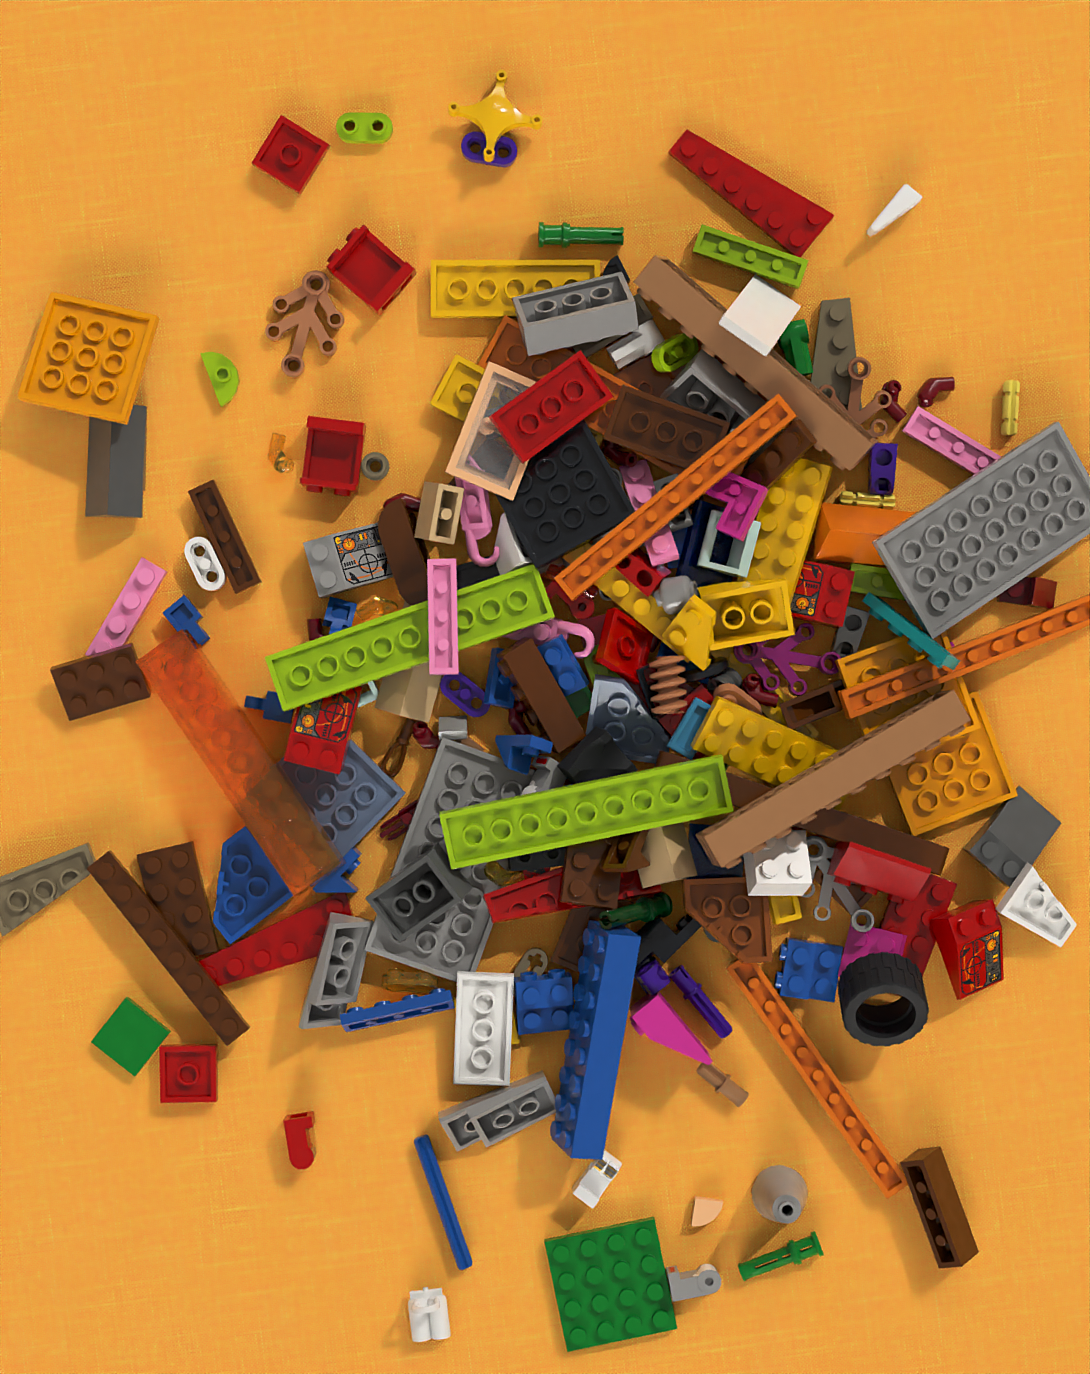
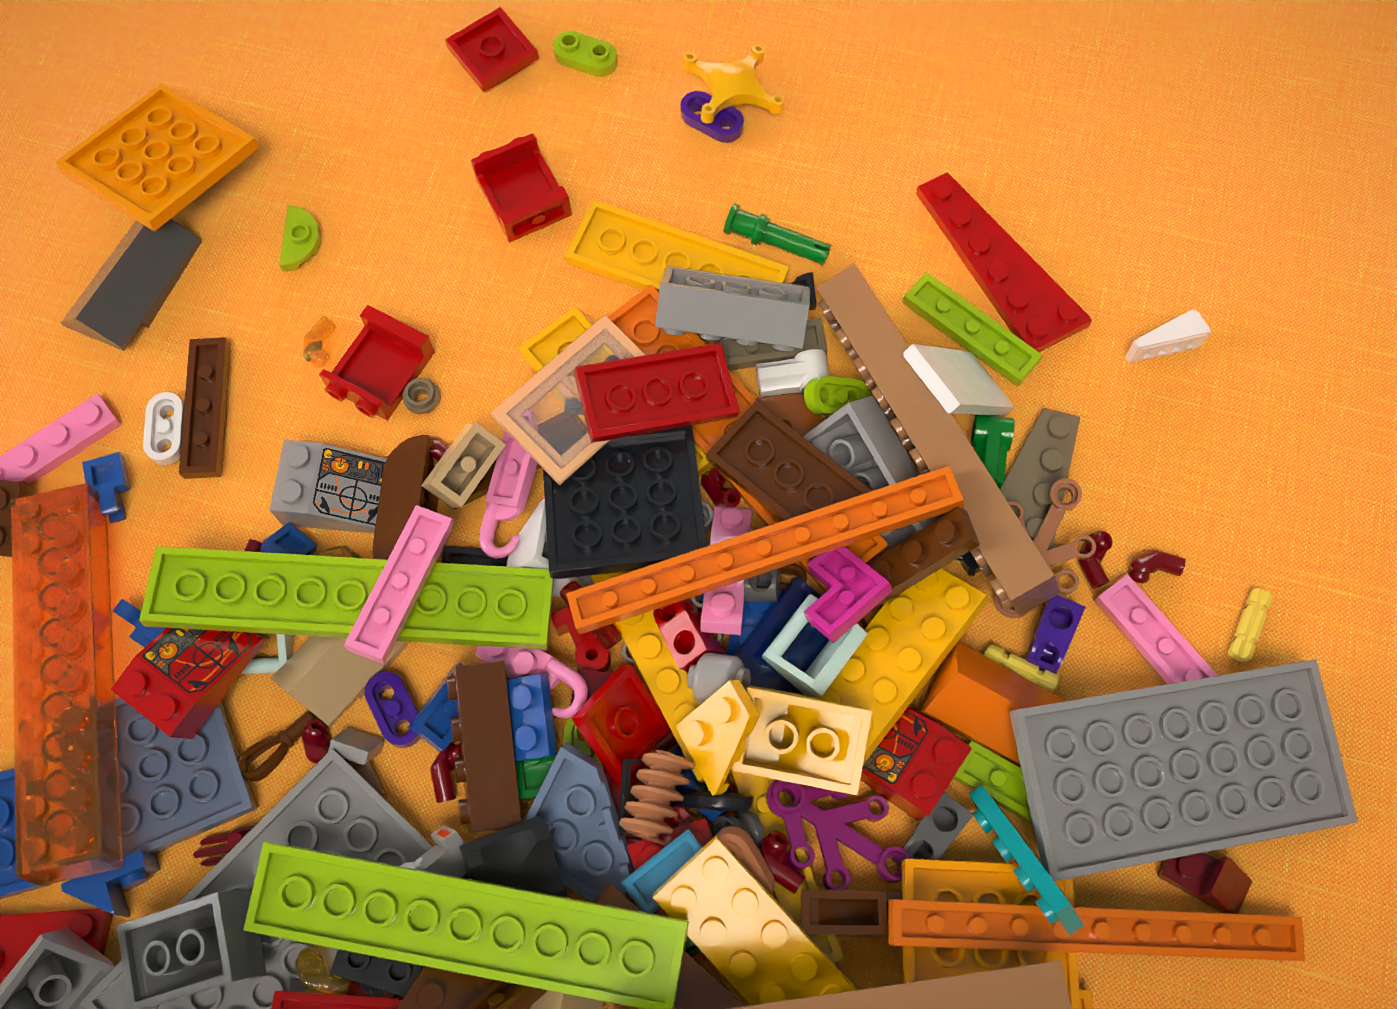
camera: 20 degrees right, 20 degrees down
nougat plant [265,270,345,378] -> none
blue slope [495,735,553,775] -> none

